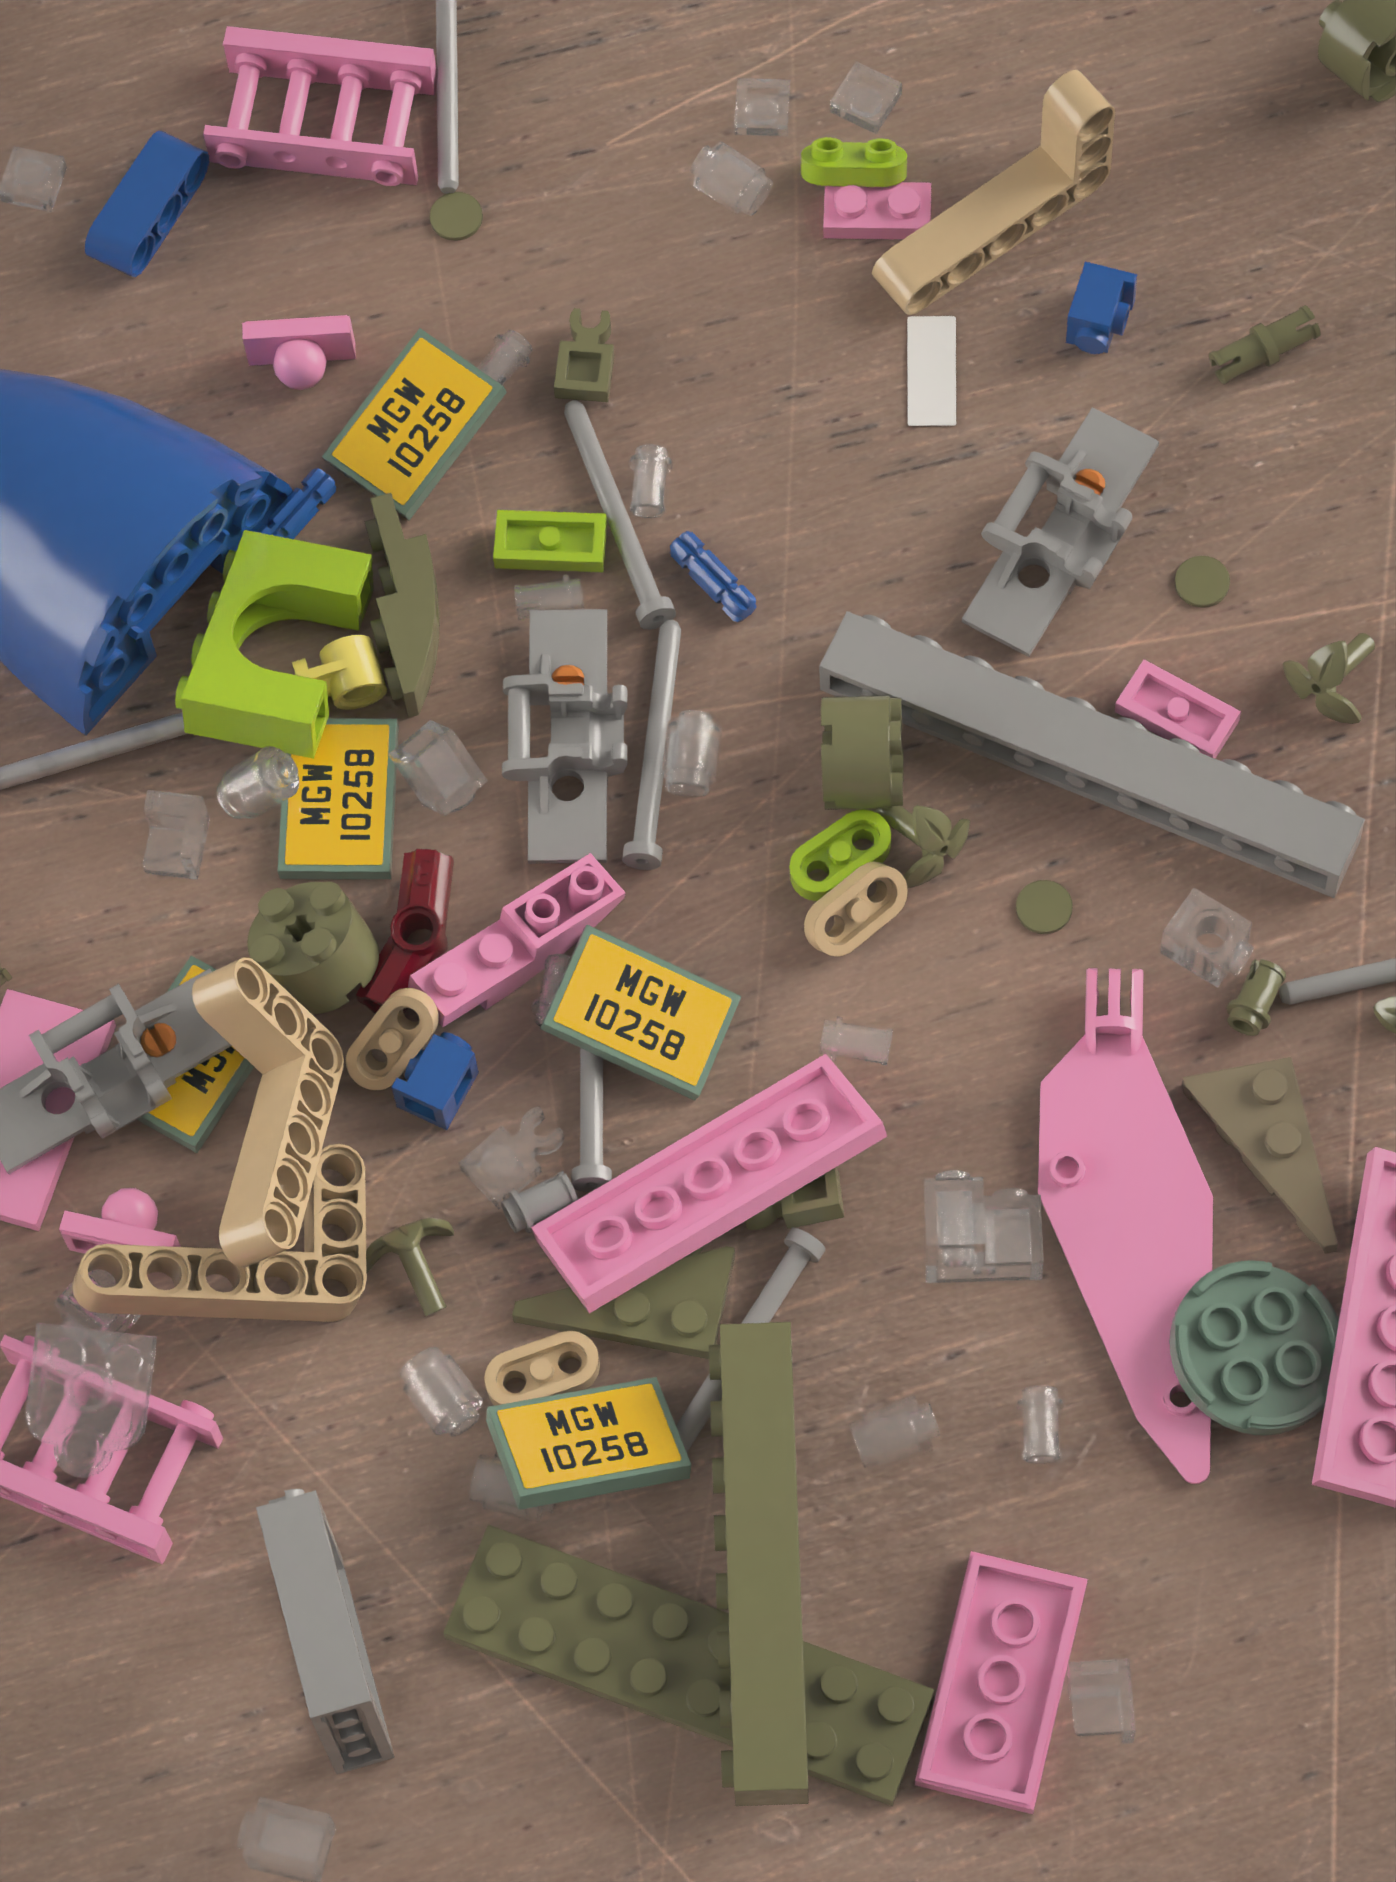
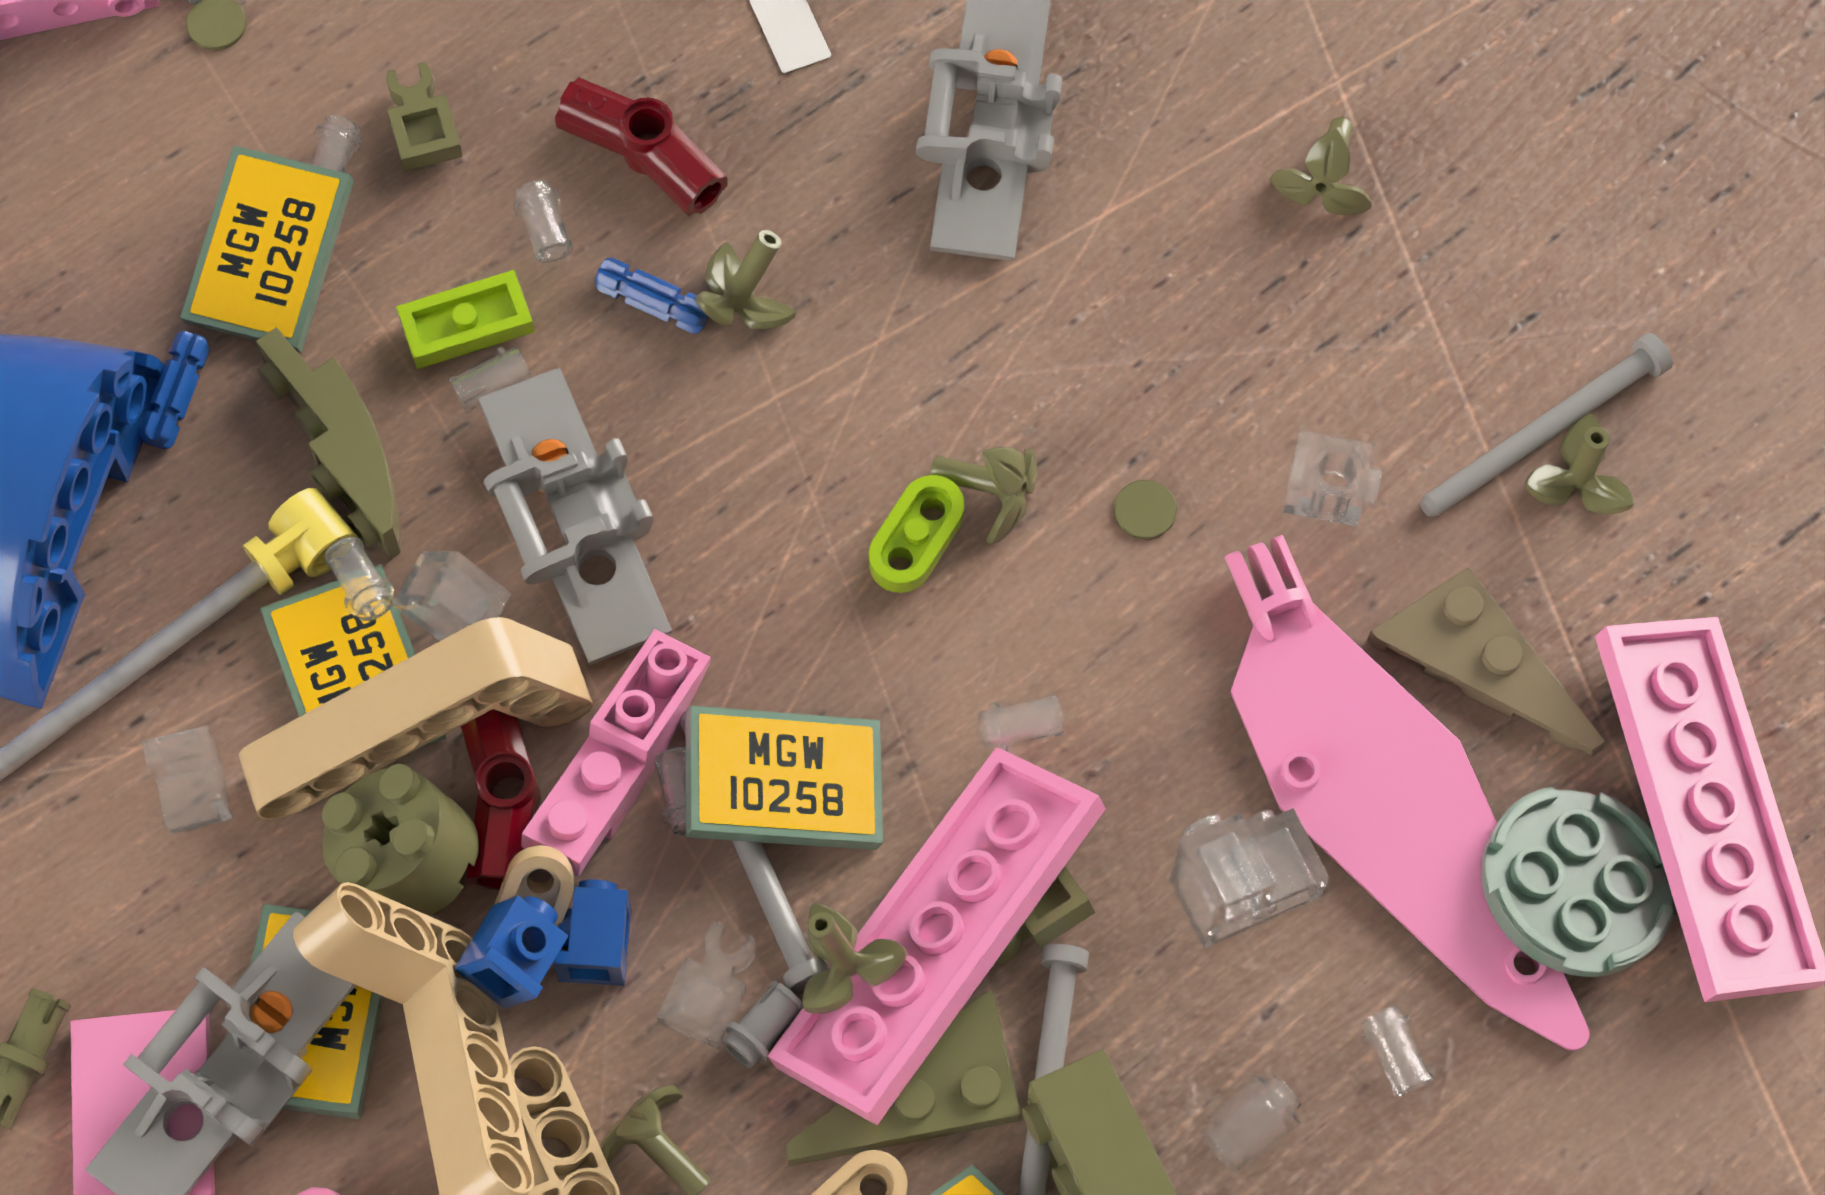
camera: 30 degrees left, 0 degrees up
lime arch [175,530,374,759] -> none
clear brick [217,746,299,819] -> none
bright pink tile [242,315,356,390] -> none
light grey bar [564,400,676,630] -> none
light grey bar [622,620,681,870] -> none
clear brick [661,710,722,797] -> none
tan plate [804,862,908,957] -> none
light grey brick [819,611,1365,898] -> none
olive brick [821,696,904,810] -> none
bright pink plate [1115,660,1241,758] -> none
olive piece [1175,556,1230,607] -> none
olive pin [1226,959,1286,1036] -> none
none -> tan beam [239,617,593,820]
none -> clear pin [325,537,394,621]
none -> blue brick [454,895,568,1009]
none -> dark red piece [555,77,728,216]
none -> olive plant [695,230,796,329]
none -> olive plant [802,903,907,1014]

